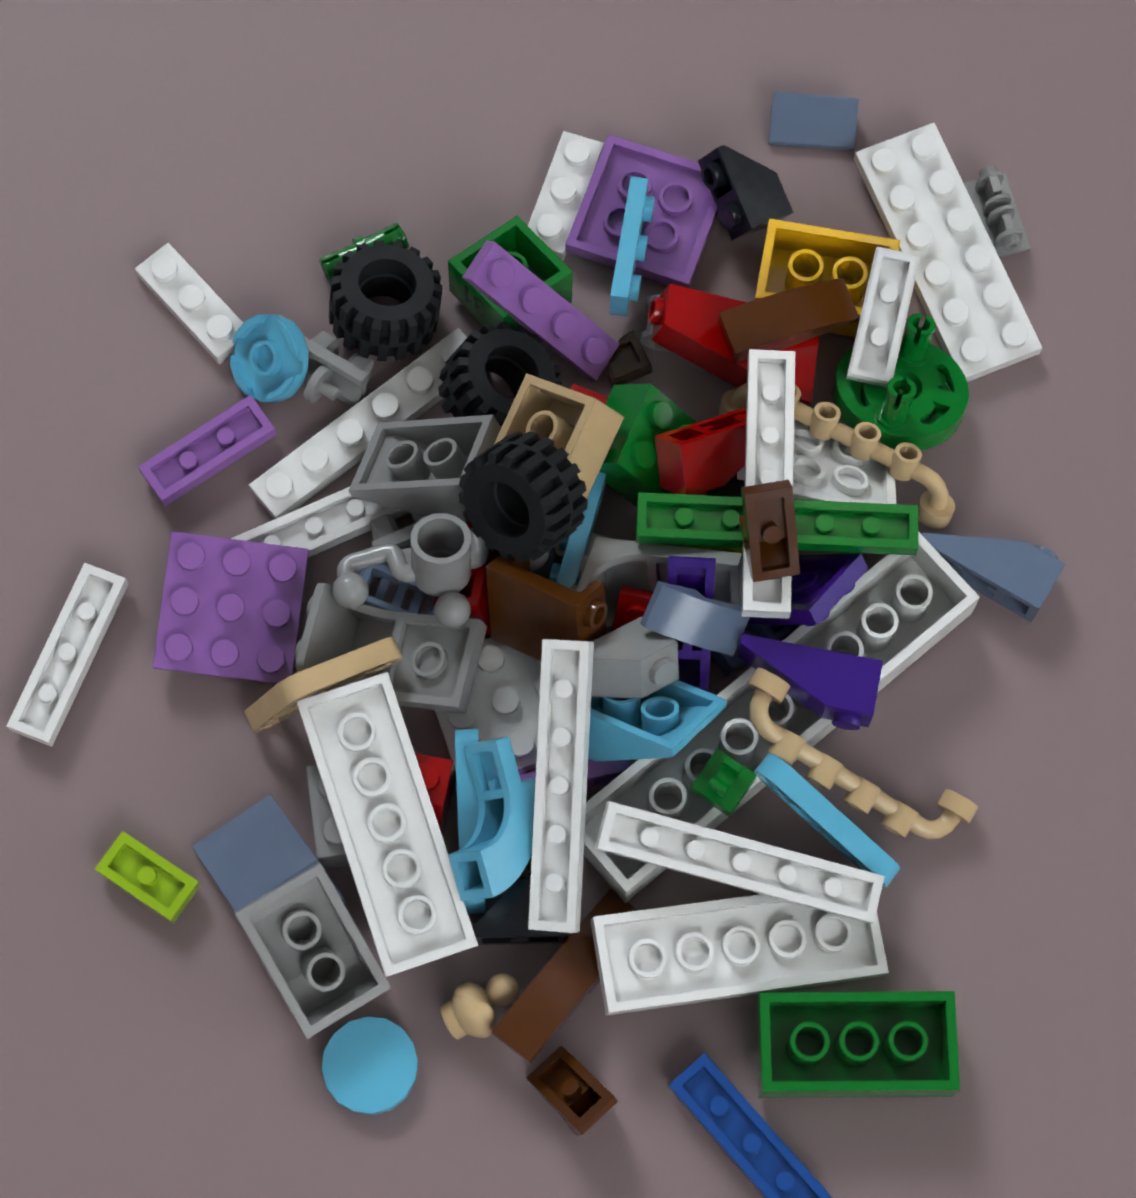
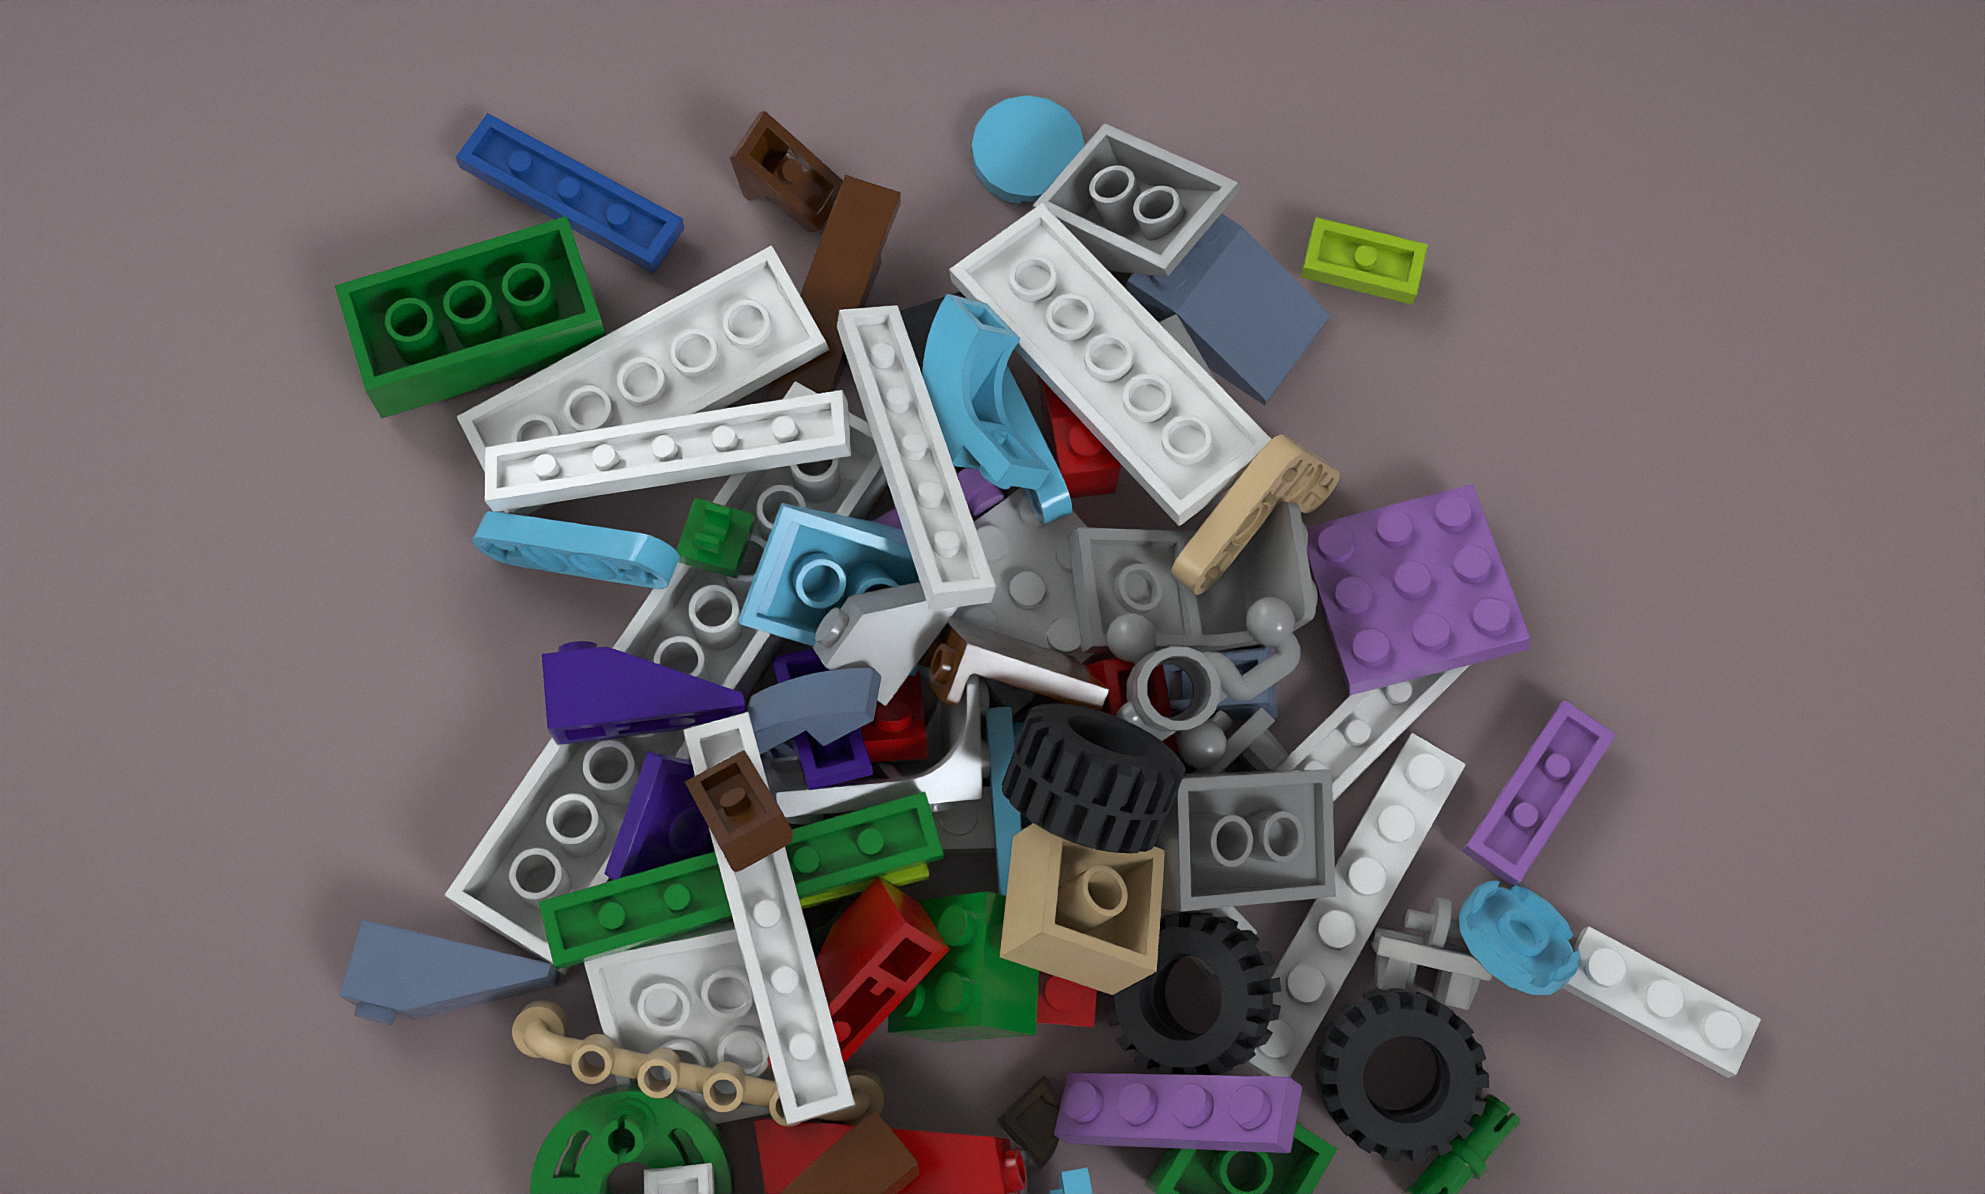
camera: 155 degrees right, 0 degrees up
white plate [7,562,129,747] -> none
tan animal [440,973,519,1040] -> none
tan bar [748,667,979,839] -> none

